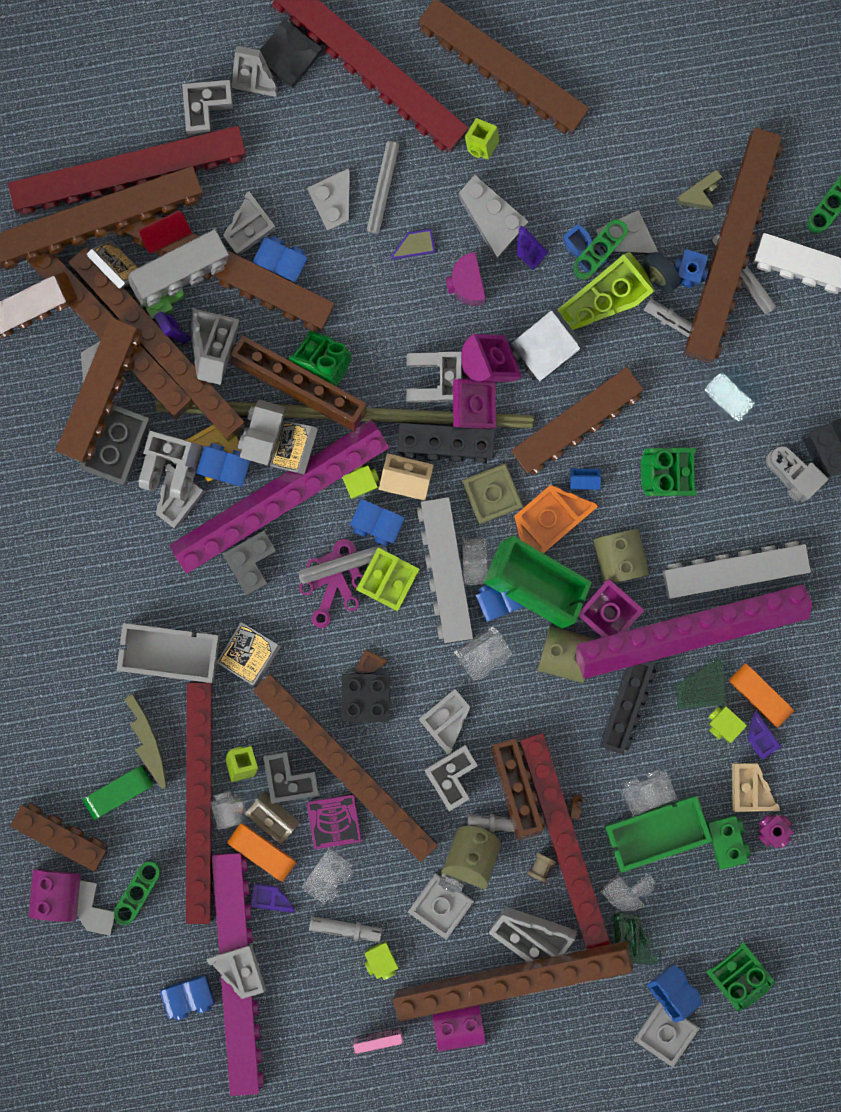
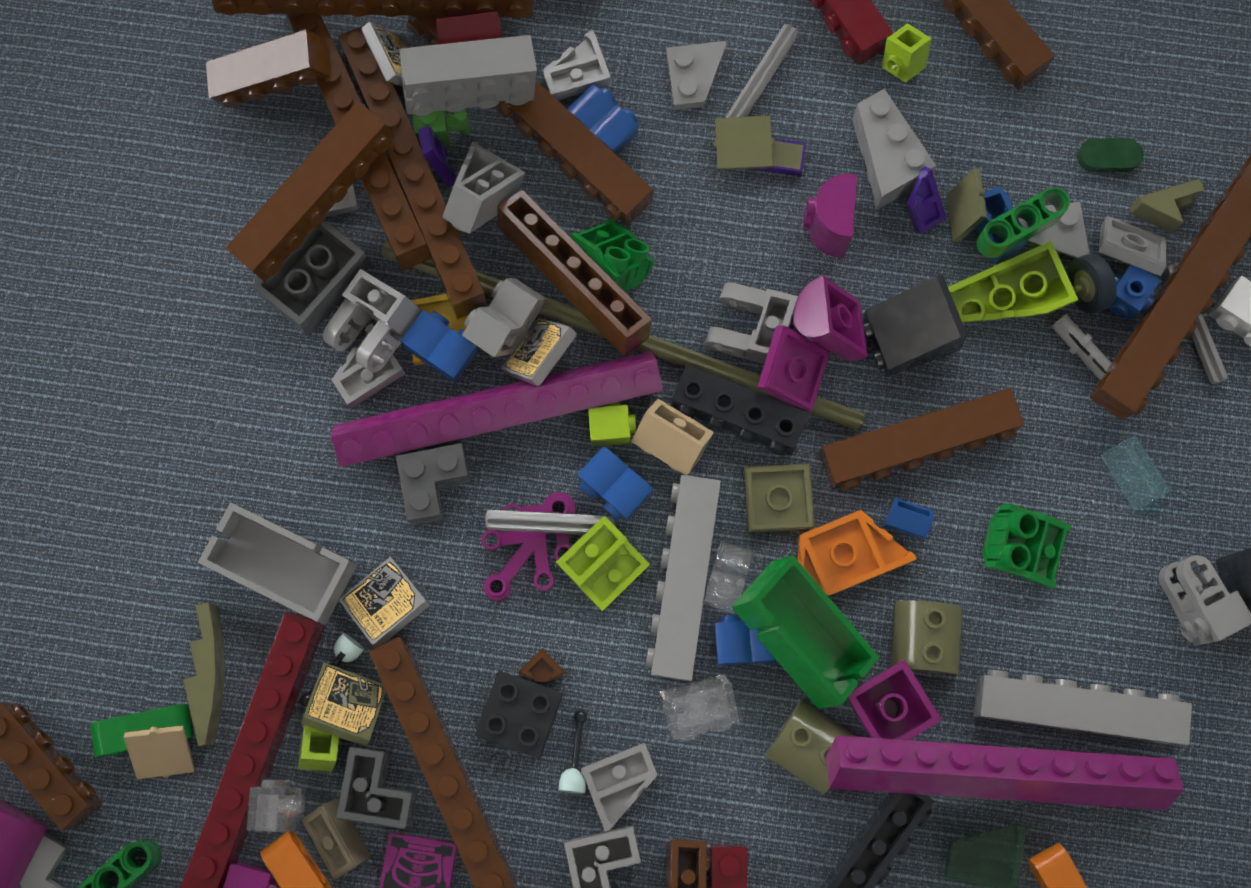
camera: 25 degrees right, 10 degrees down
none -> tan piece [124,726,195,779]
none -> light aqua hinge [300,633,364,707]
none -> tile [301,663,386,747]
none -> hinge [558,710,587,794]
none -> olive piece [713,115,775,171]
none -> olive piece [946,168,987,242]
none -> dark green tile [1077,138,1143,172]
none -> light grey tile [1099,216,1166,276]

